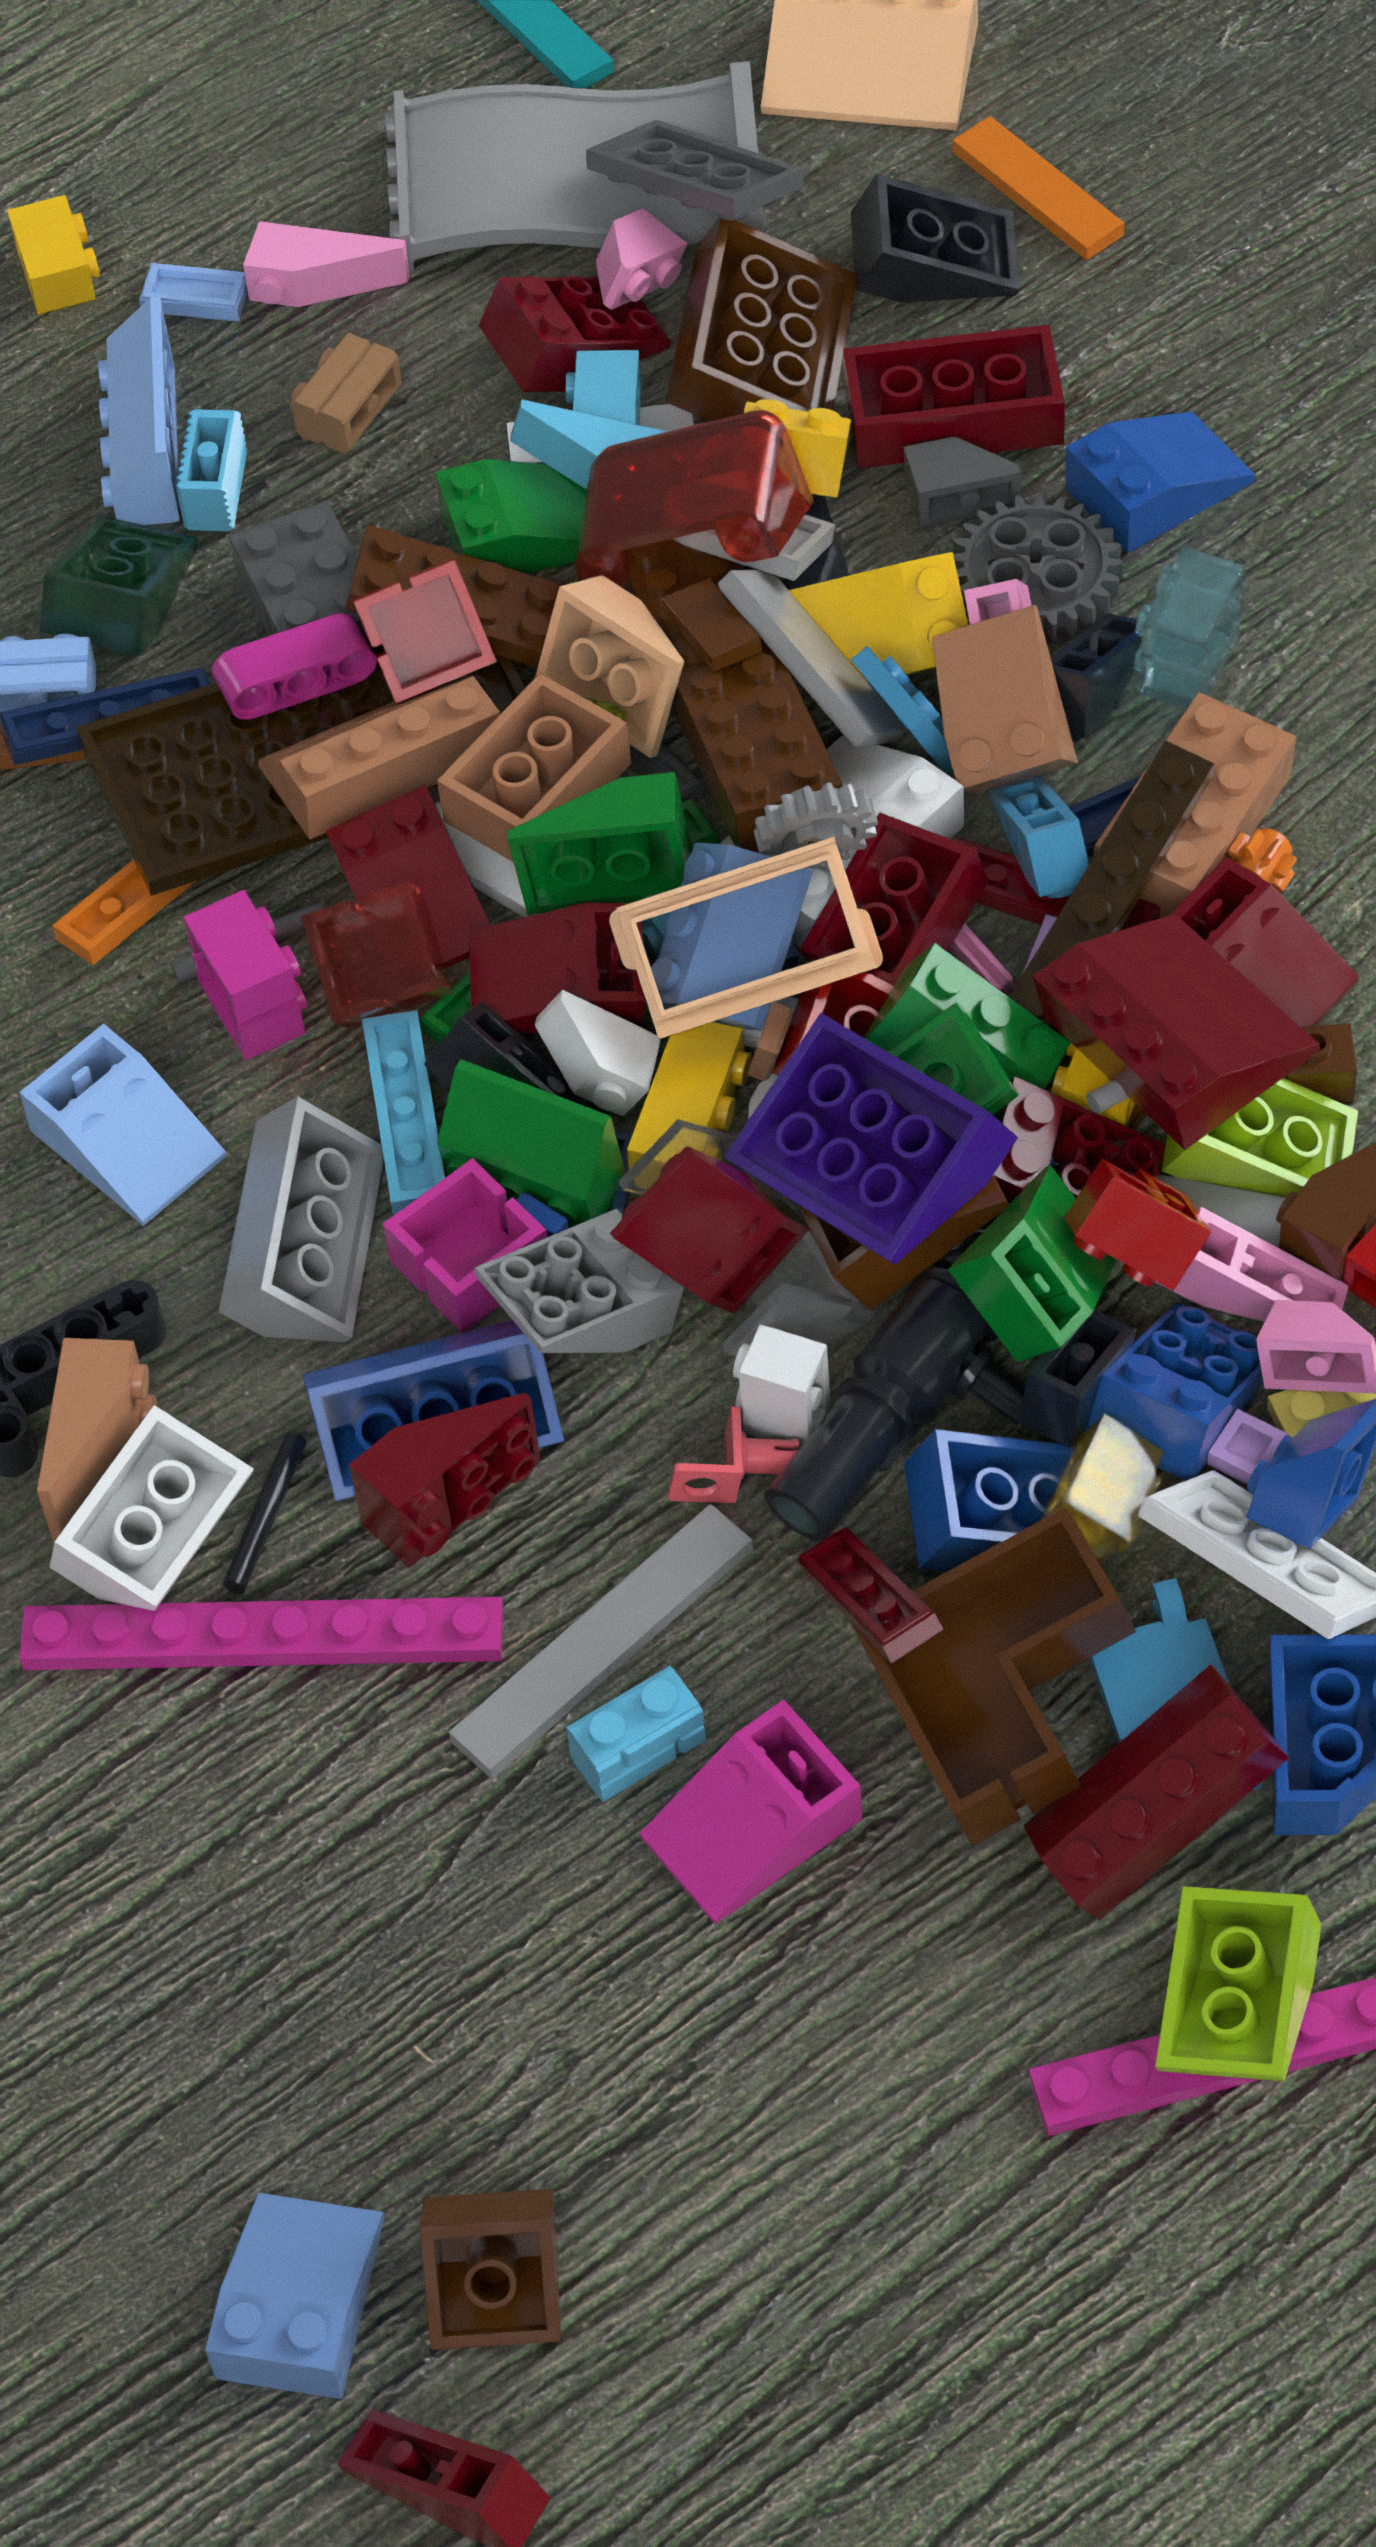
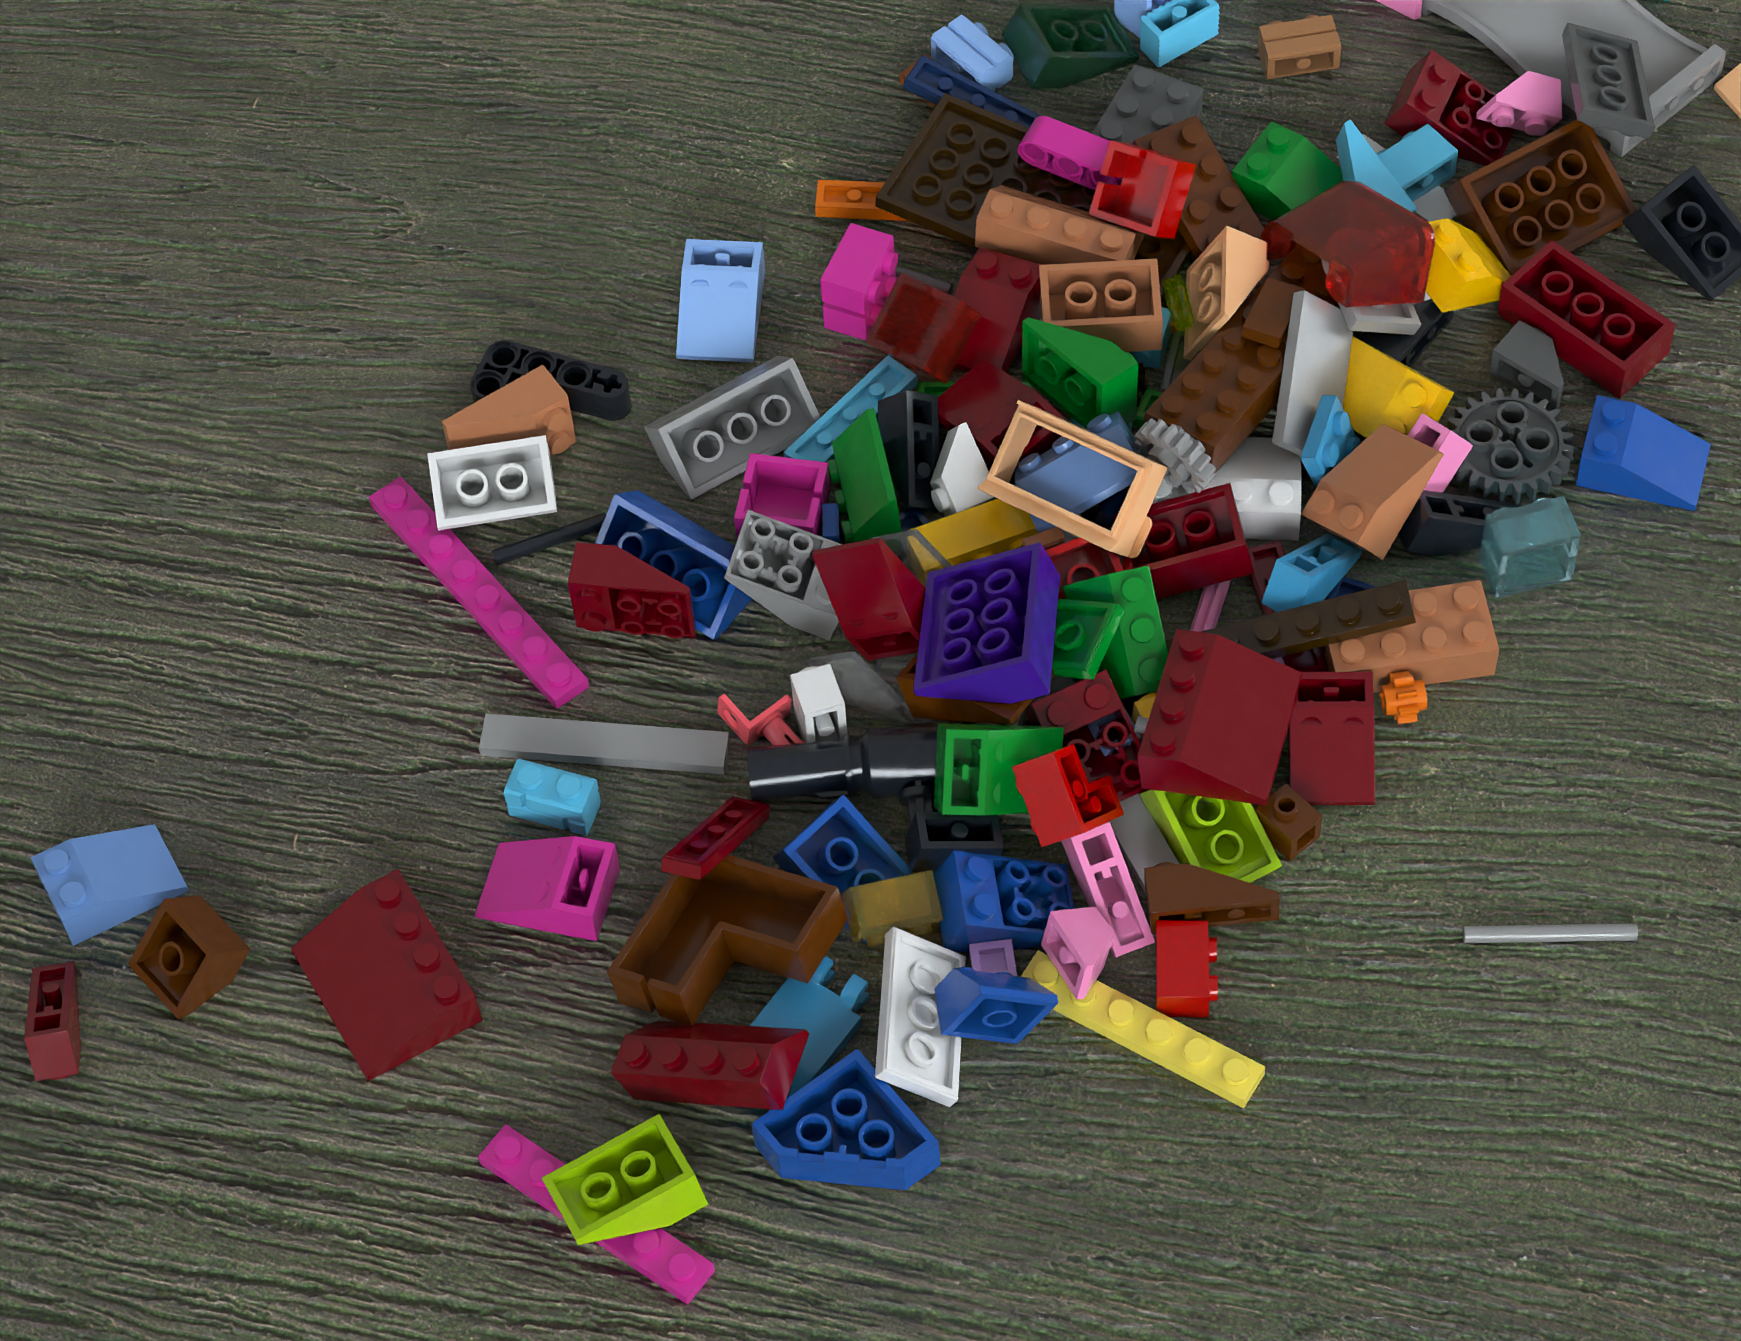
camera: 50 degrees right, 0 degrees up
none -> dark red slope [291,869,482,1081]

